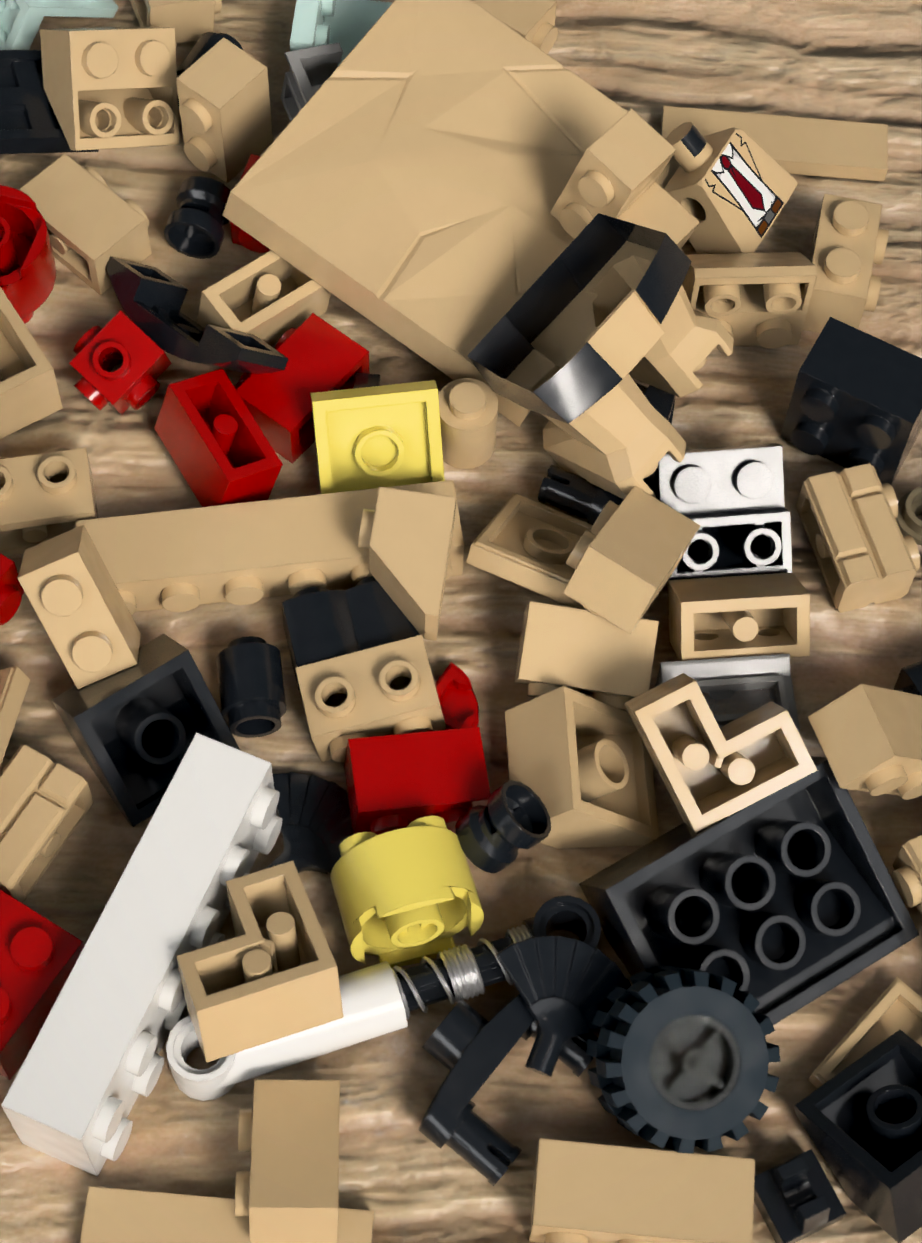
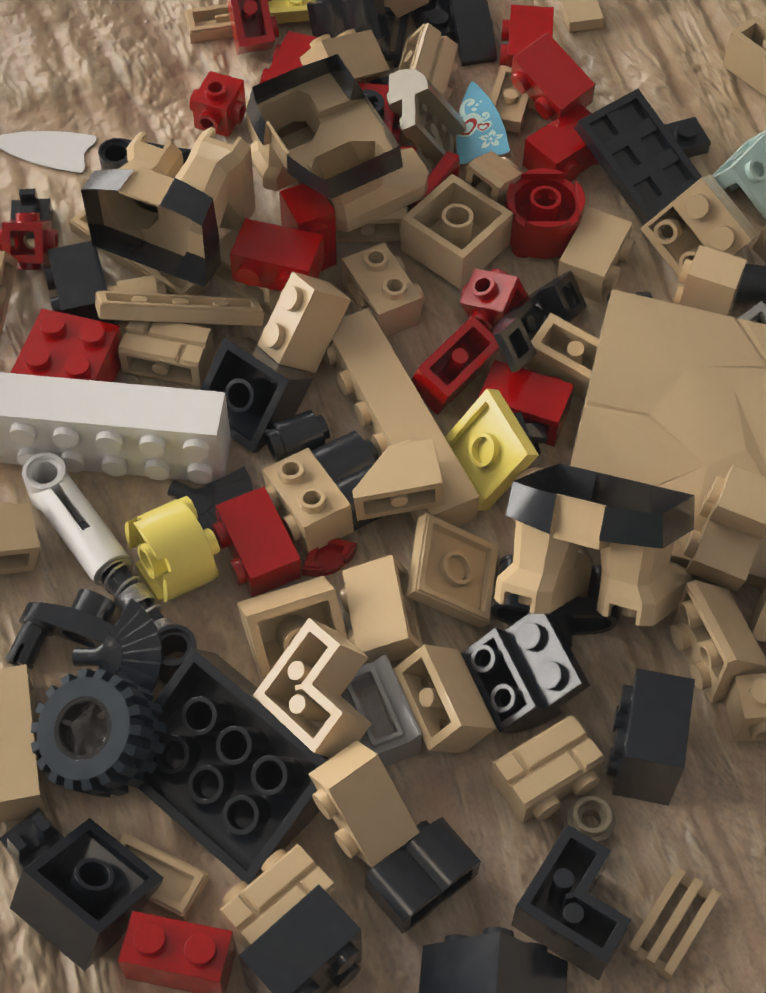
camera: 75 degrees right, 5 degrees down
tan brick [177,861,344,1063] -> none
black wheel [455,780,551,874] -> none
tan brick [563,486,701,634] -> none

